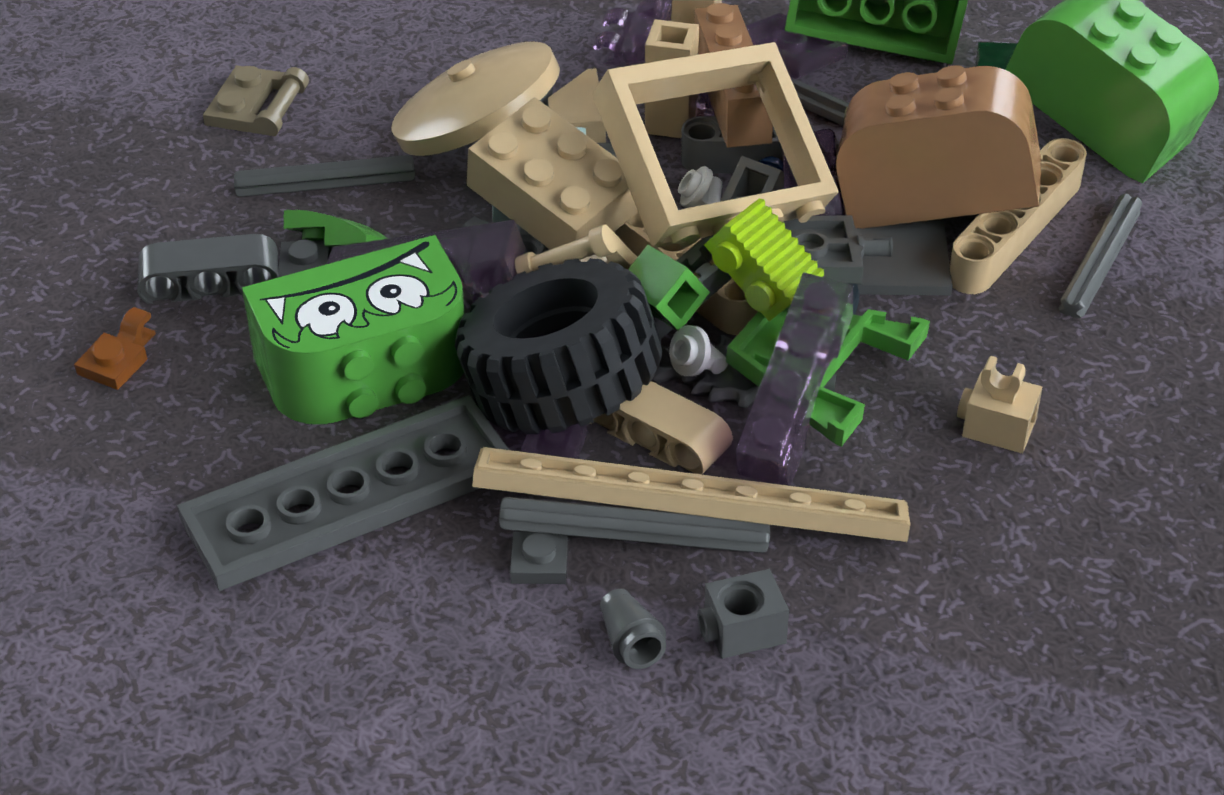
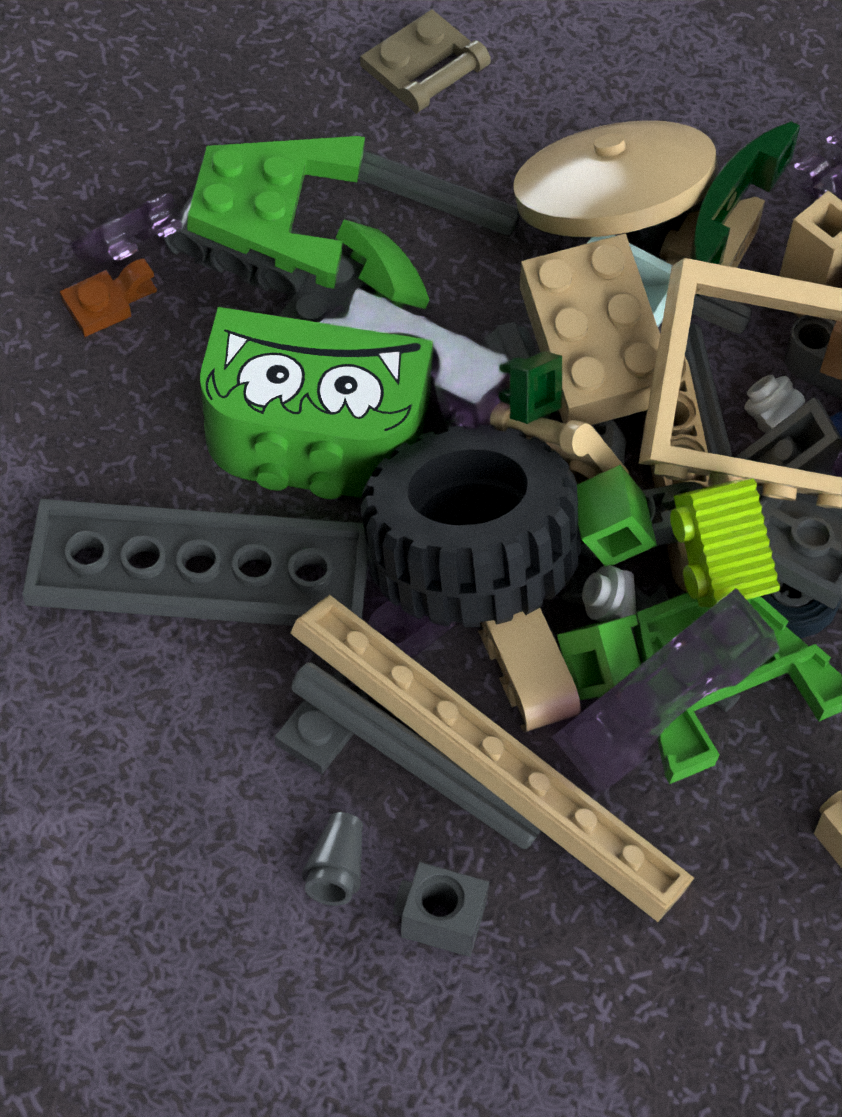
camera: 30 degrees right, 15 degrees up
none -> clear purple plate [69,193,182,264]
none -> bright green wing [187,136,365,289]
none -> dark green tile [499,351,562,424]
none -> bright green brick [557,614,646,707]
none -> dark green slope [690,121,800,296]

